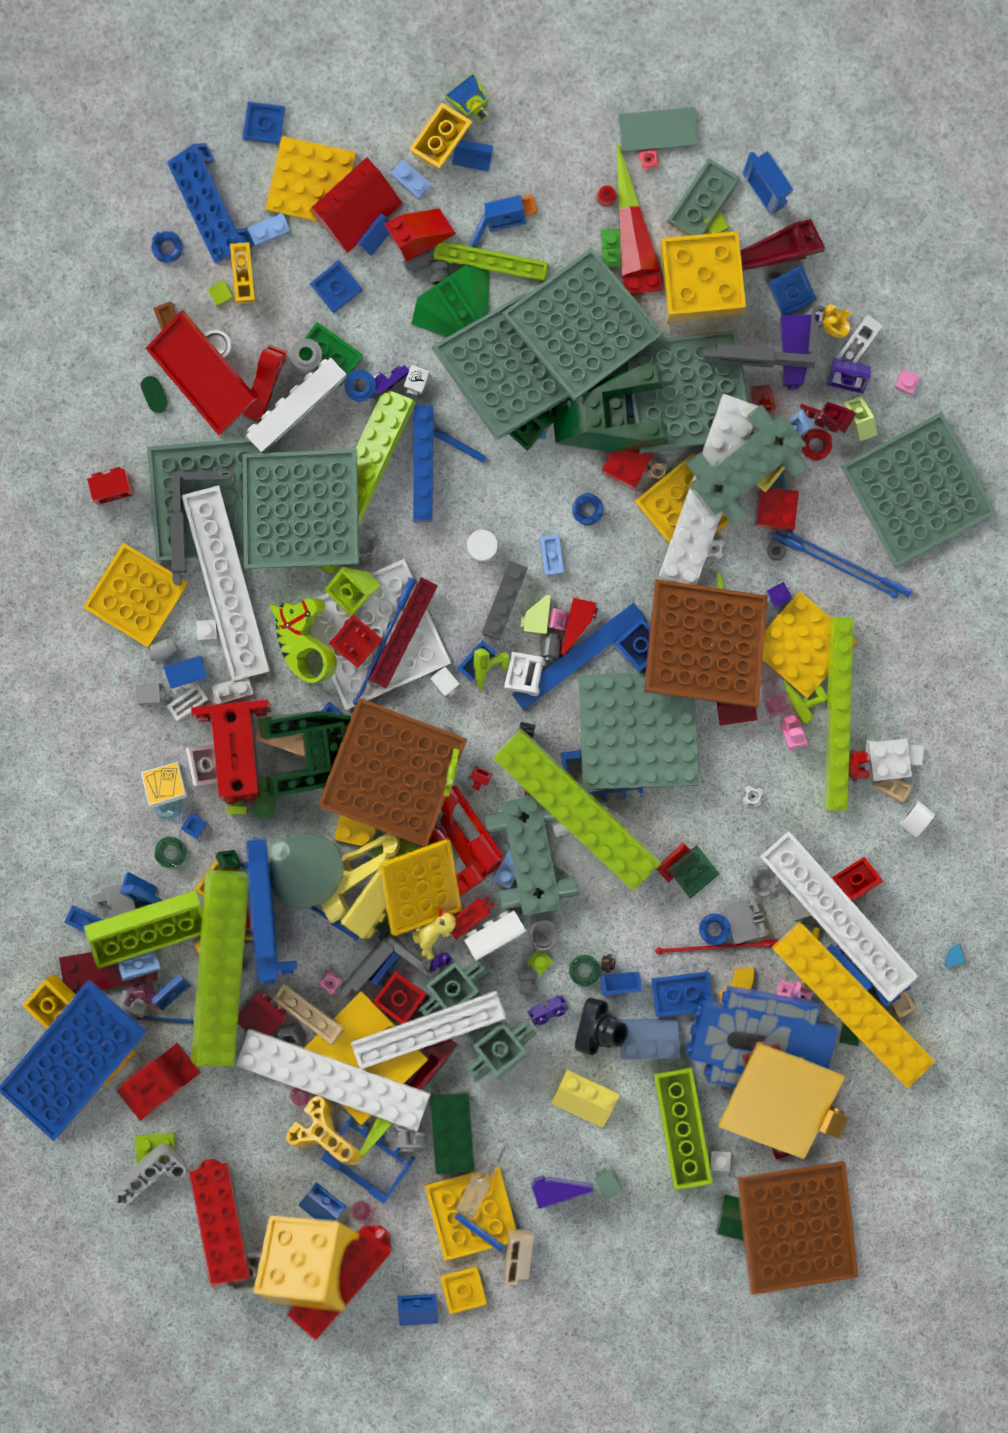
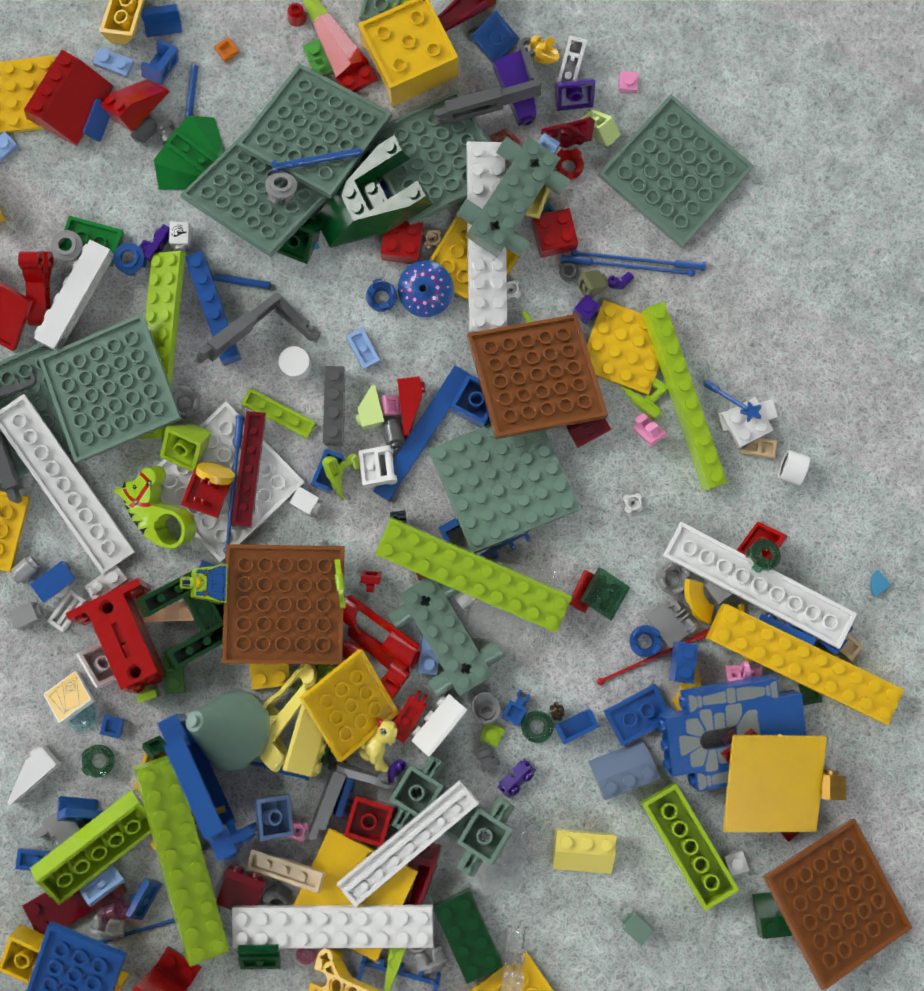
camera: 20 degrees left, 5 degrees down
white plate [196,620,217,640] -> none
blue tile [309,260,363,314] -> none
lime tile [432,241,548,282] -> none
blue panel [484,195,527,232] -> none
dark purple slope [531,1175,594,1209] -> none
black beam [575,997,628,1056] -> none
clear pink hinge [763,691,789,718] -> none
red piece [849,750,870,782] -> none
none -> white slope [7,746,62,805]
none -> blue panel [140,40,179,85]
none -> torso [180,565,228,603]
none -> yellow tile [195,462,235,485]
none -> dark grey hinge [196,292,321,364]
none -> dark green plate [237,944,281,969]
none -> lime tile [241,388,317,439]
none -> medium blue slope [255,794,294,841]
none -> light grey piece [265,172,297,205]
none -> blue bar [271,148,363,173]
none -> blue dish [398,260,454,317]
none -> blue plate [501,690,530,727]
none -> olive slope [577,269,608,298]
none -> dark purple arm [607,271,634,290]
none -> blue brick [669,642,698,684]
none -> yellow tile [684,579,714,625]
none -> blue piece [704,380,761,422]
none -> clear green piece [745,539,781,573]

